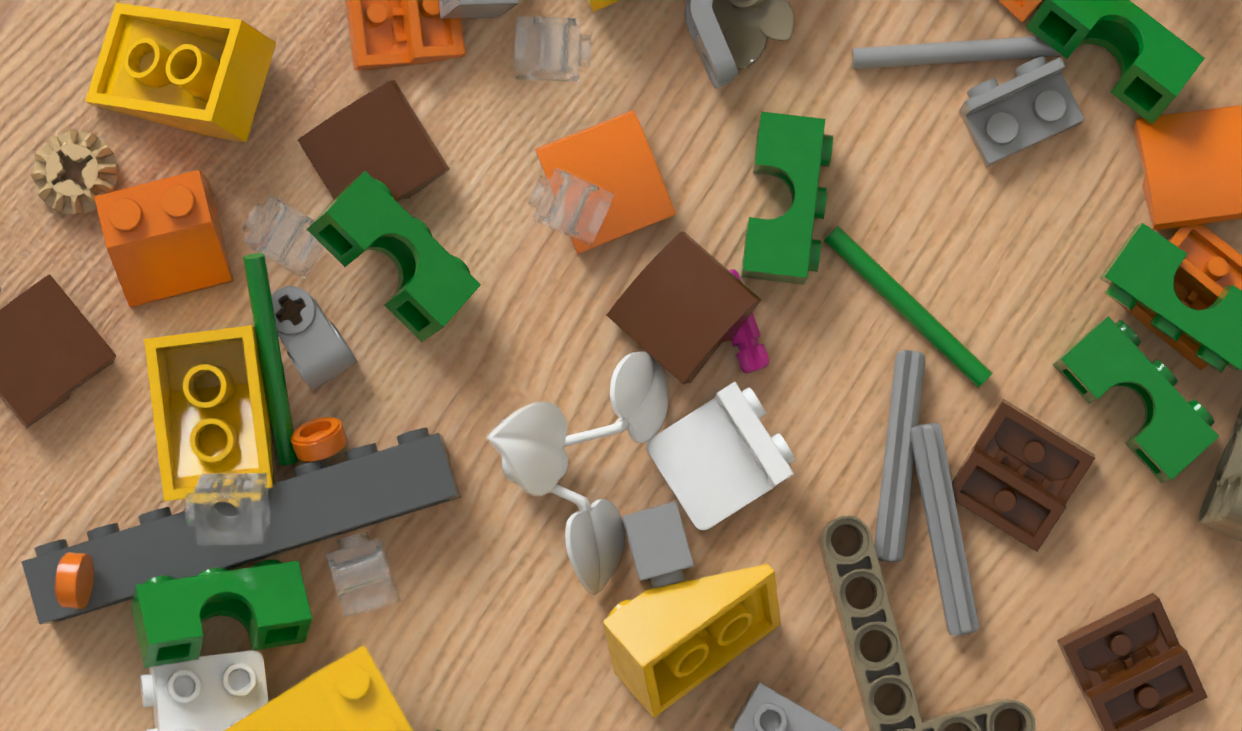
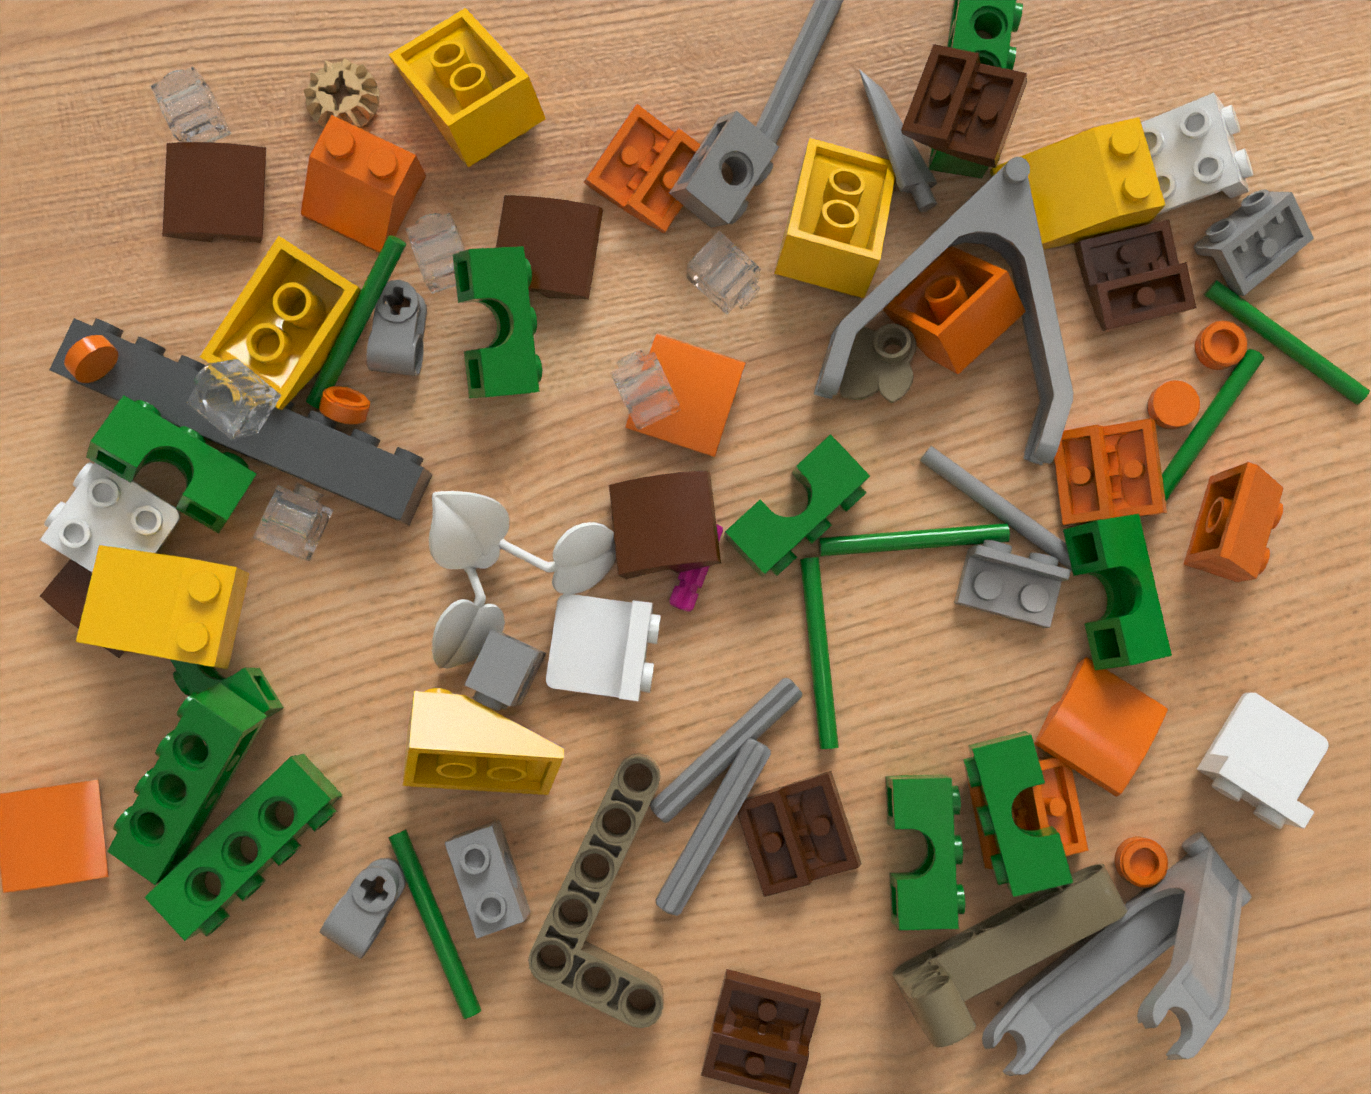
camera: 35 degrees right, 0 degrees up
none -> green bar [818,523,1010,557]

